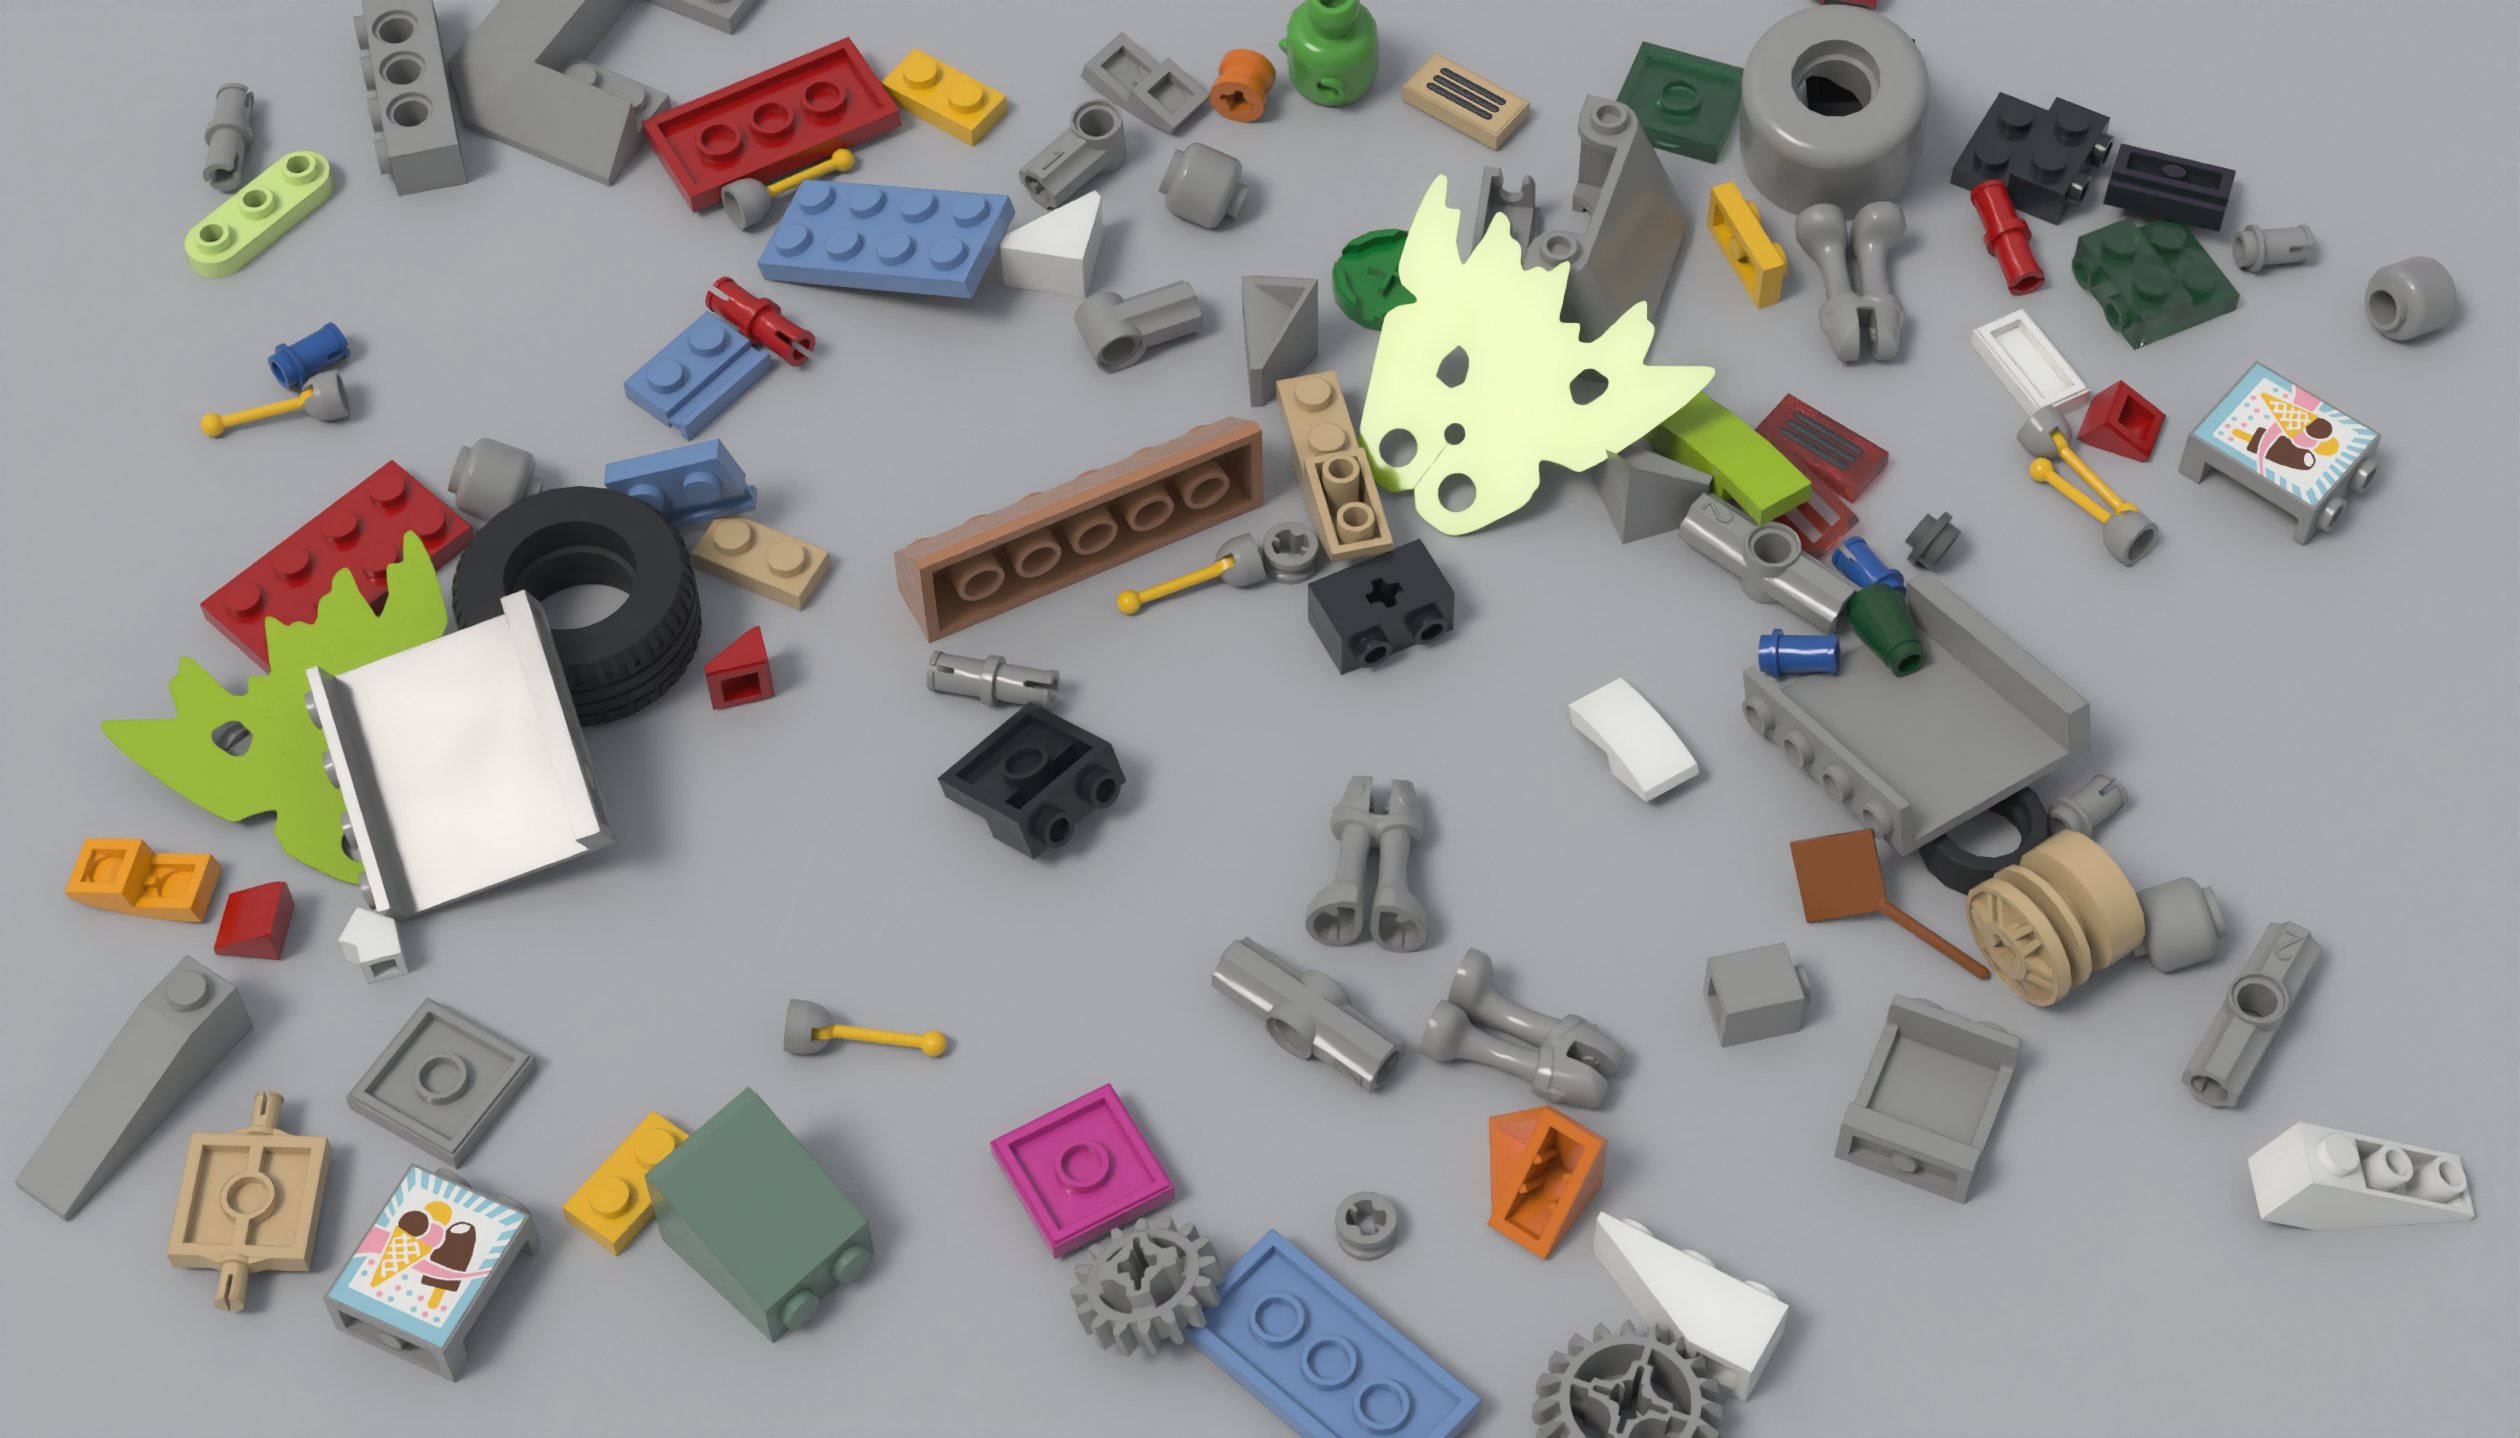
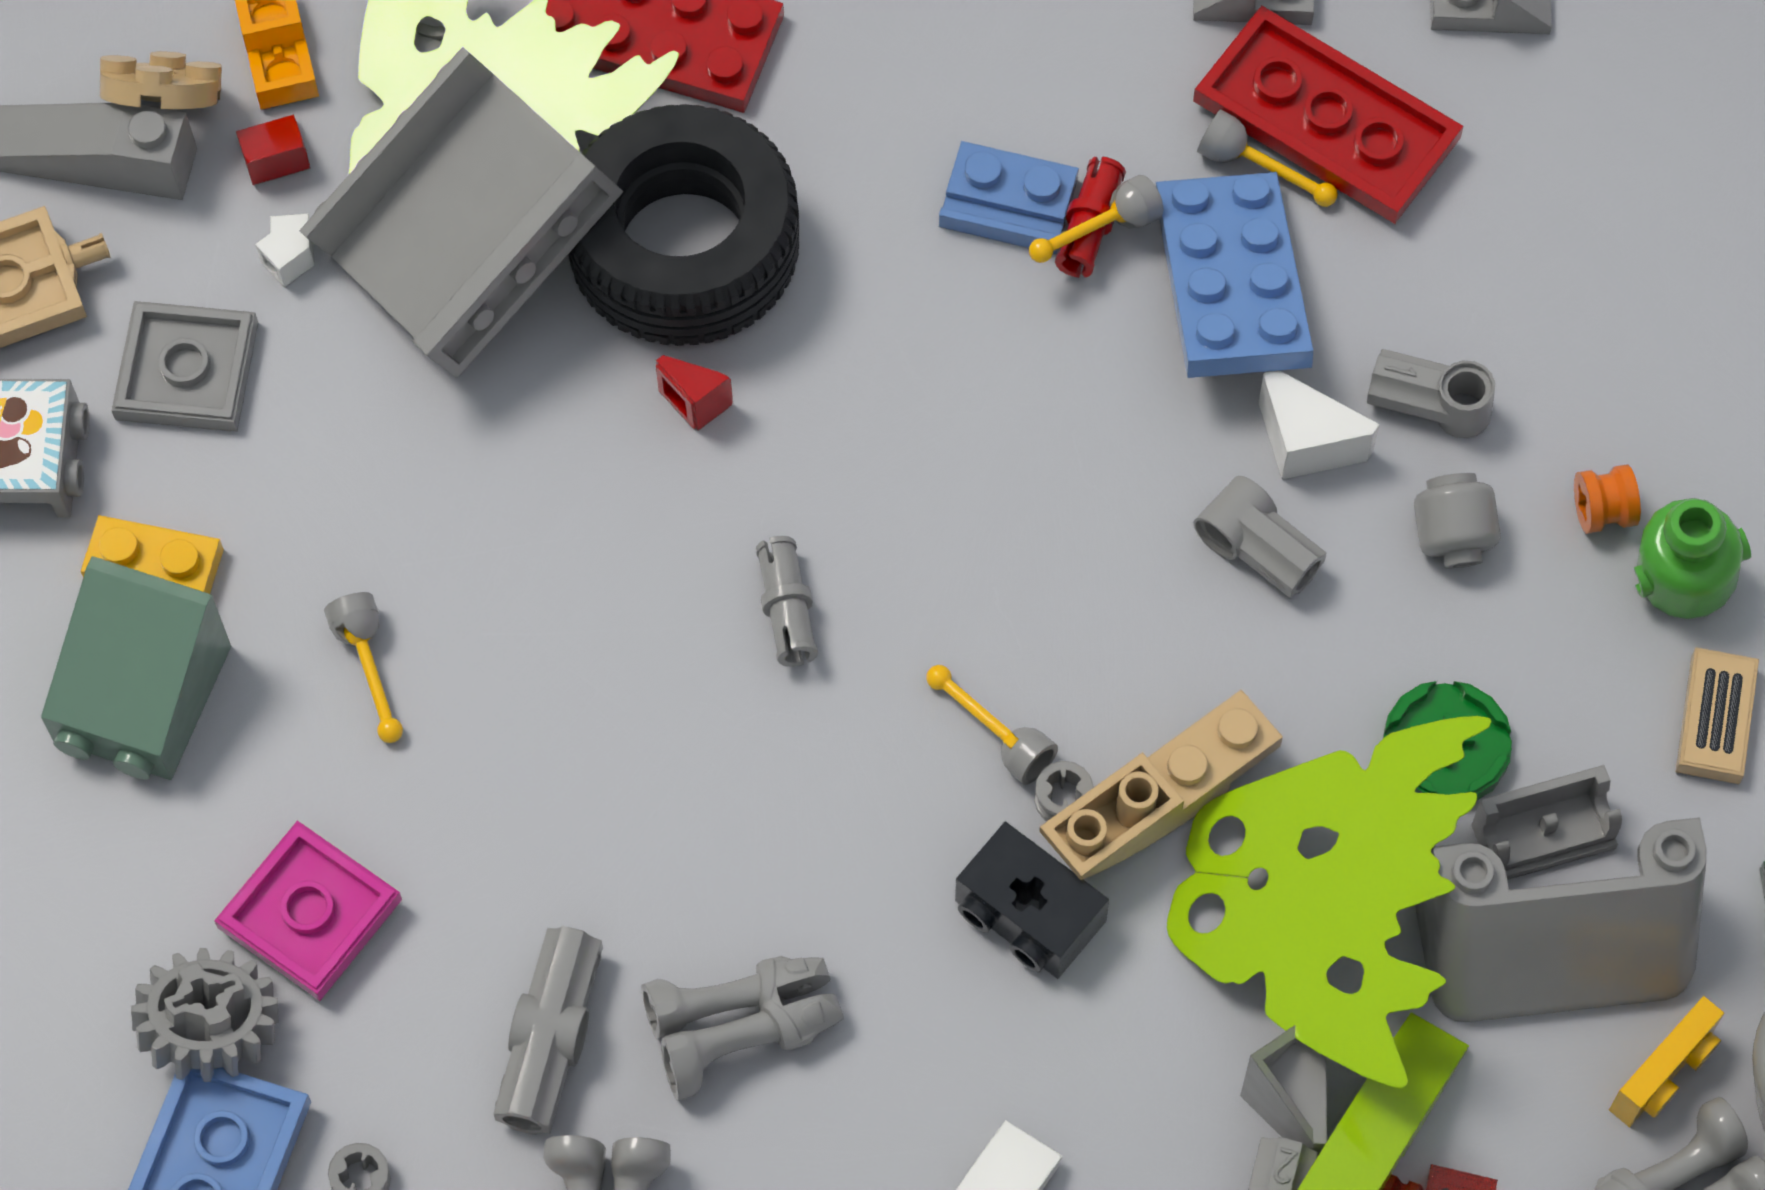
camera: 65 degrees right, 10 degrees up
light grey head [448,438,544,521] -> none
medium blue plate [604,439,757,528] -> none
tan plate [691,514,831,611] -> none
yellow plate [881,48,1008,146] -> none
nougat slope [894,417,1263,643] -> none
black plate [937,702,1126,860] -> none
light grey slope [1081,32,1209,134] -> none
light grey slope [1241,275,1318,407] -> none
none -> tan plate [100,51,222,109]
none -> hinge [1029,175,1163,263]

